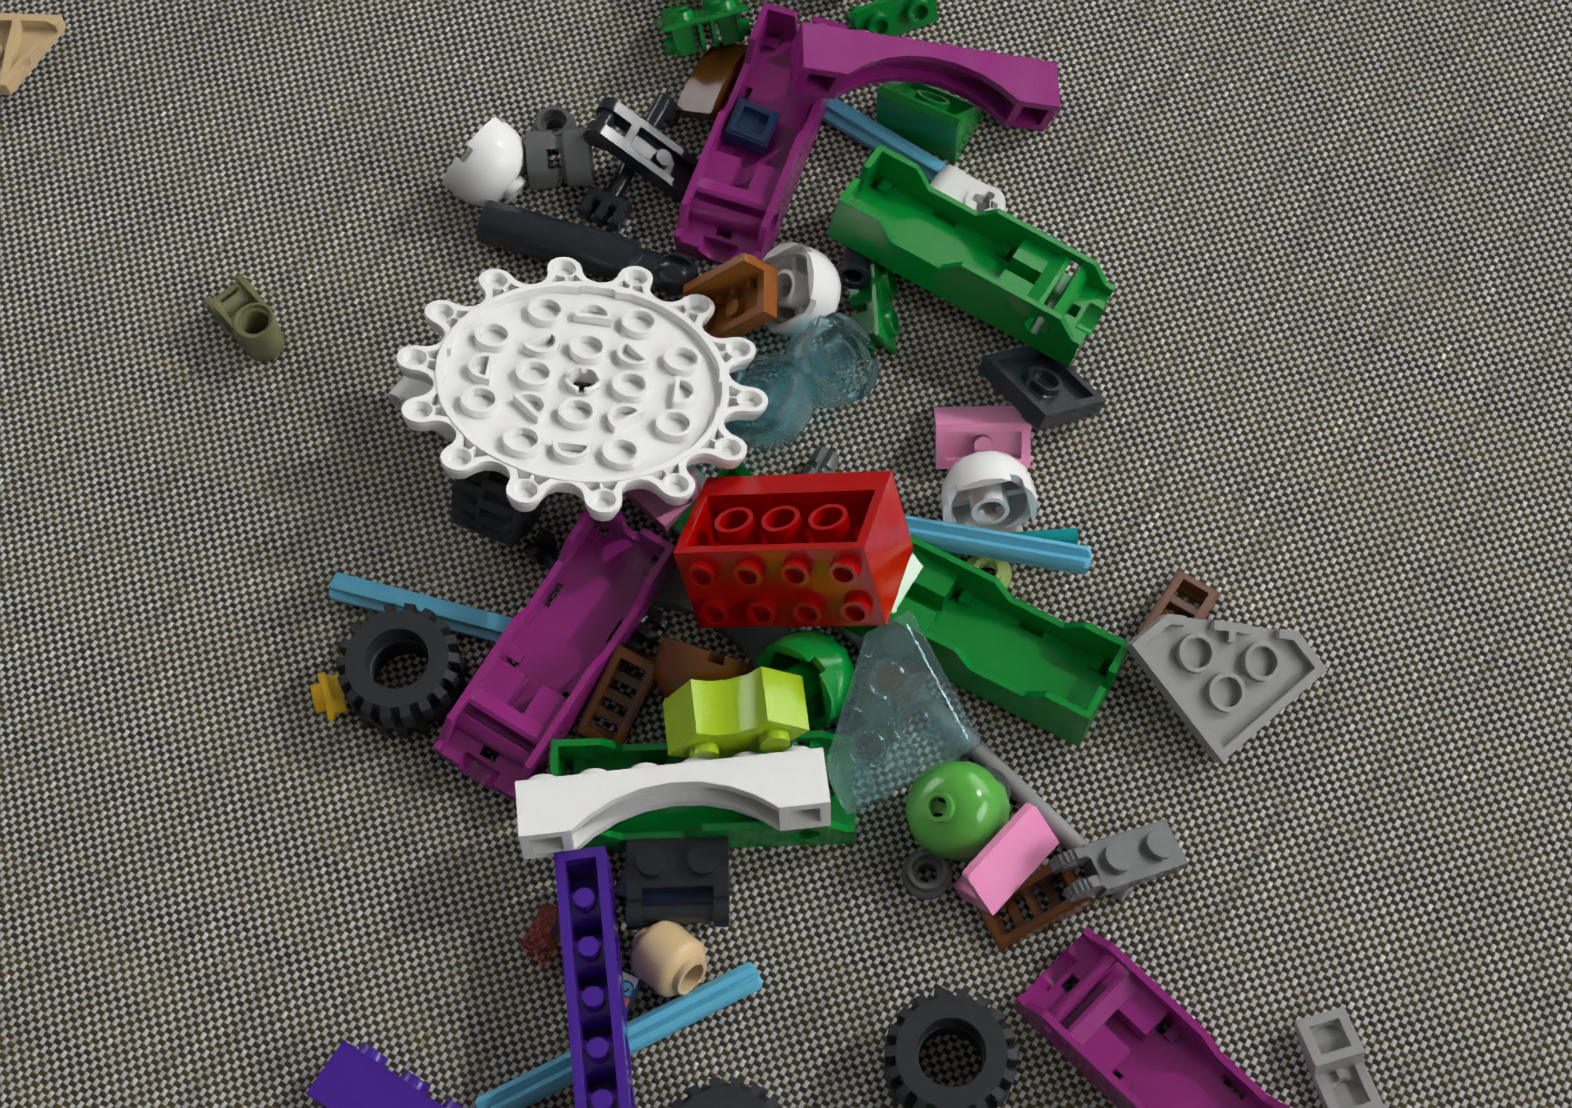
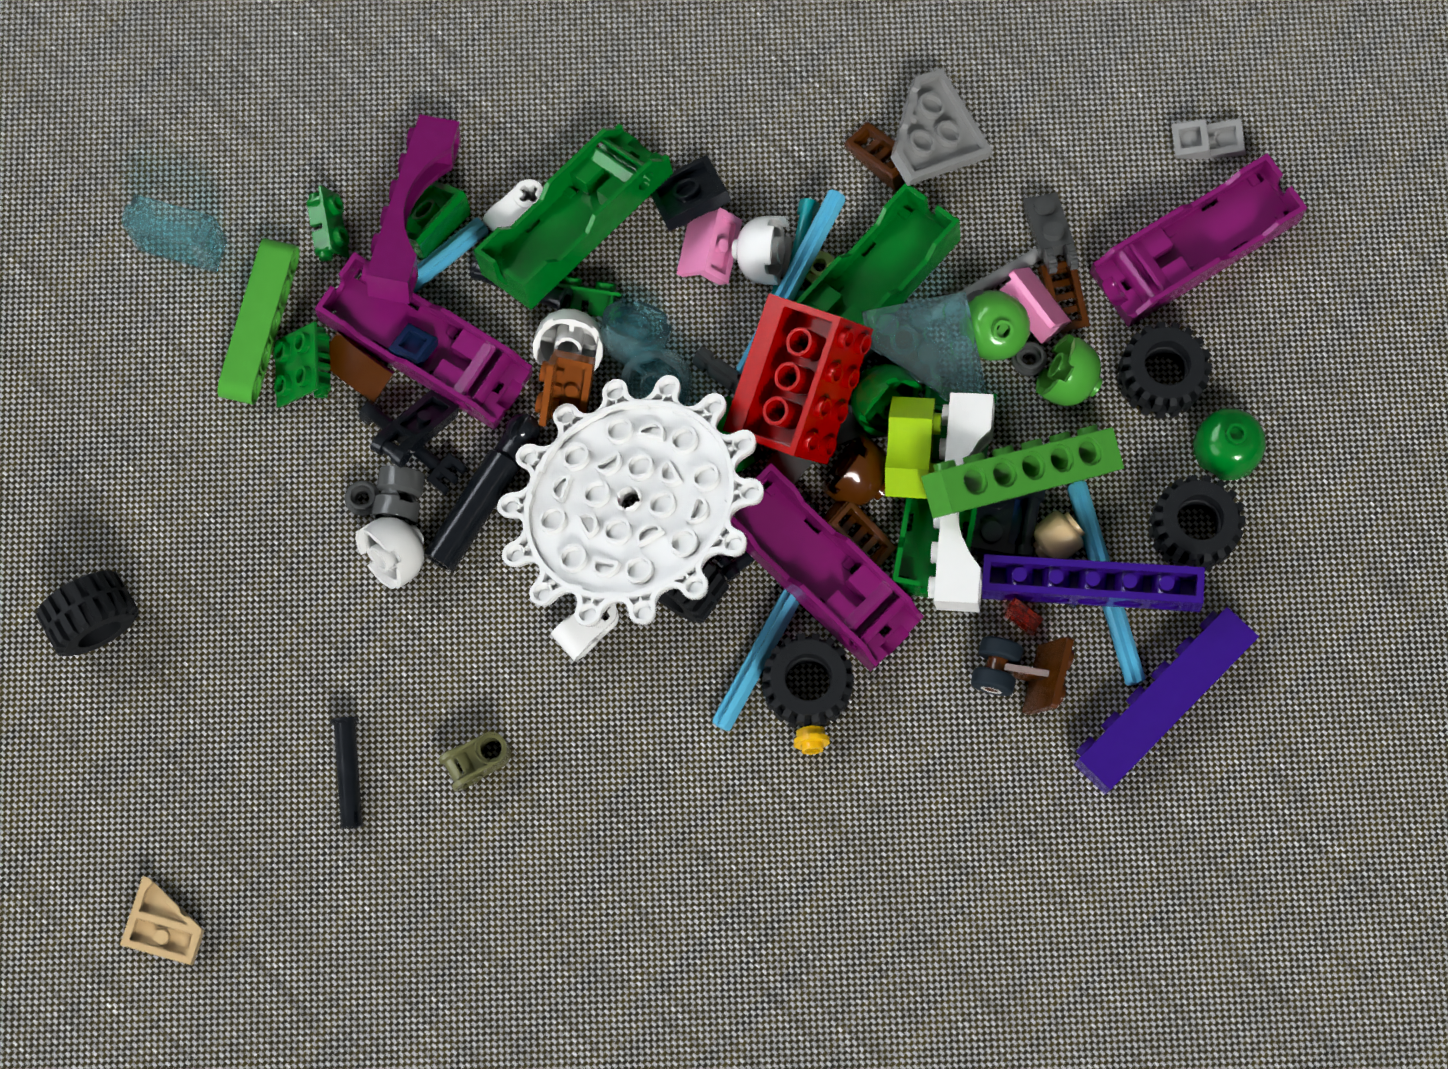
camera: 80 degrees left, 10 degrees up
none -> black pin [330,717,364,829]
none -> bright green brick [921,424,1124,519]
none -> reddish brown plate [971,636,1075,715]
none -> bright green cylinder [1035,334,1102,406]

